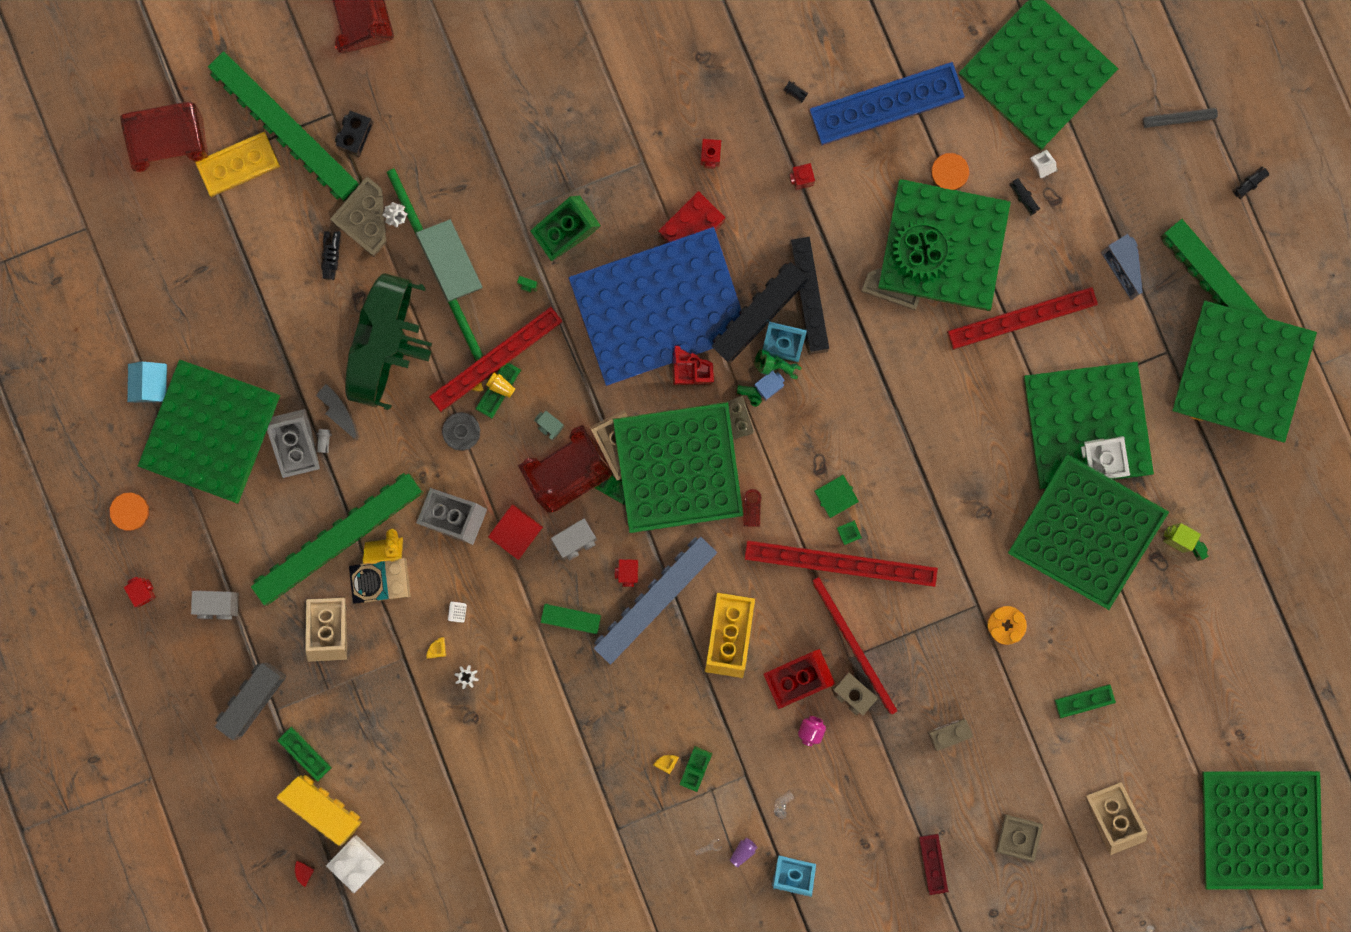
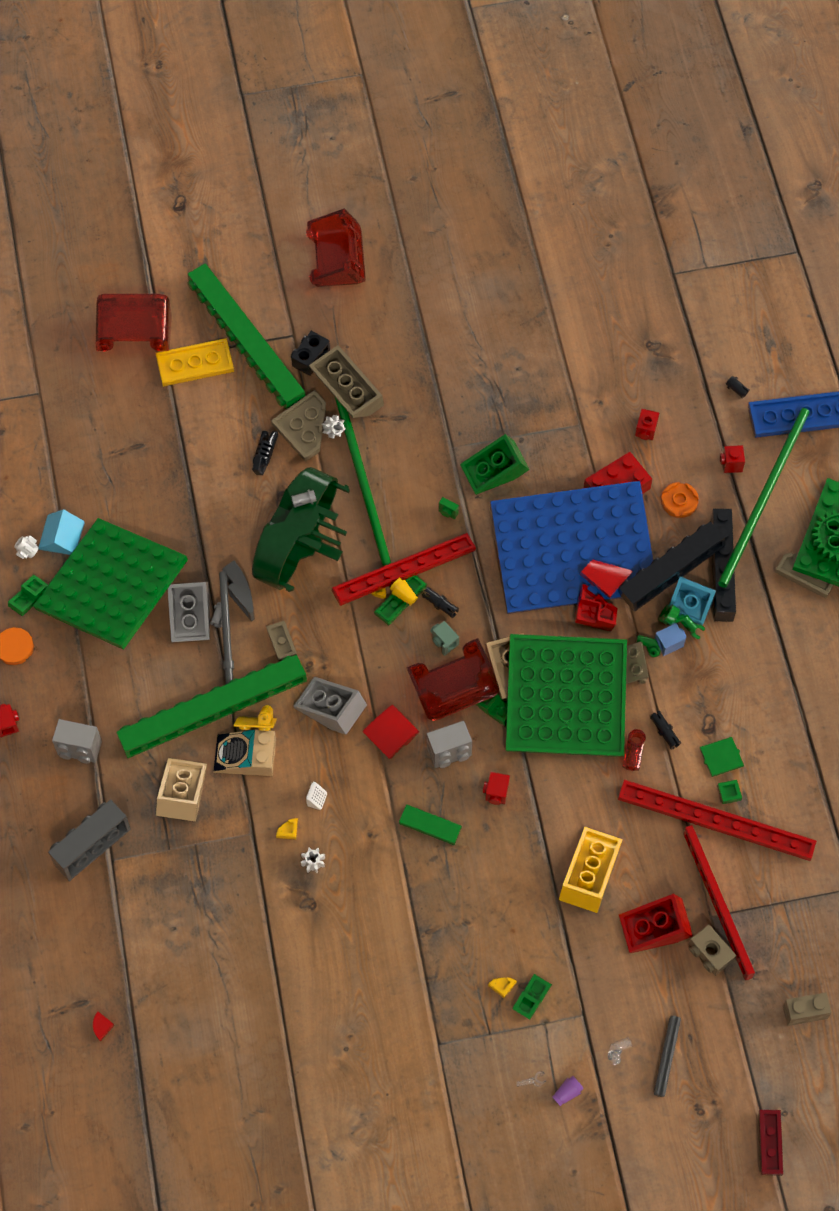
camera: 15 degrees right, 20 degrees down
green tile [277,727,332,782] -> none
yellow slope [277,775,362,846] -> none
white brick [326,835,384,893] -> none
sand green tile [415,219,482,303] -> none
dark grey tile [442,412,481,451] -> none
sand blue brick [594,537,718,665] -> none
medium azure slope [772,855,816,897] -> none
dark pink head [798,716,826,746] -> none
none -> green slope [8,575,48,616]
none -> white gear [14,536,38,559]
none -> dark grey bar [219,571,235,684]
none -> dark tan plate [266,621,297,662]
none -> light grey pin [291,489,317,508]
none -> dark tan slope [309,345,384,418]
none -> black pin [422,587,459,618]
none -> red slope [580,560,633,598]
none -> black pin [650,711,681,750]
none -> dark grey axle [654,1016,681,1097]
none -> orange tile [661,482,699,518]
none -> green piece [718,408,810,588]

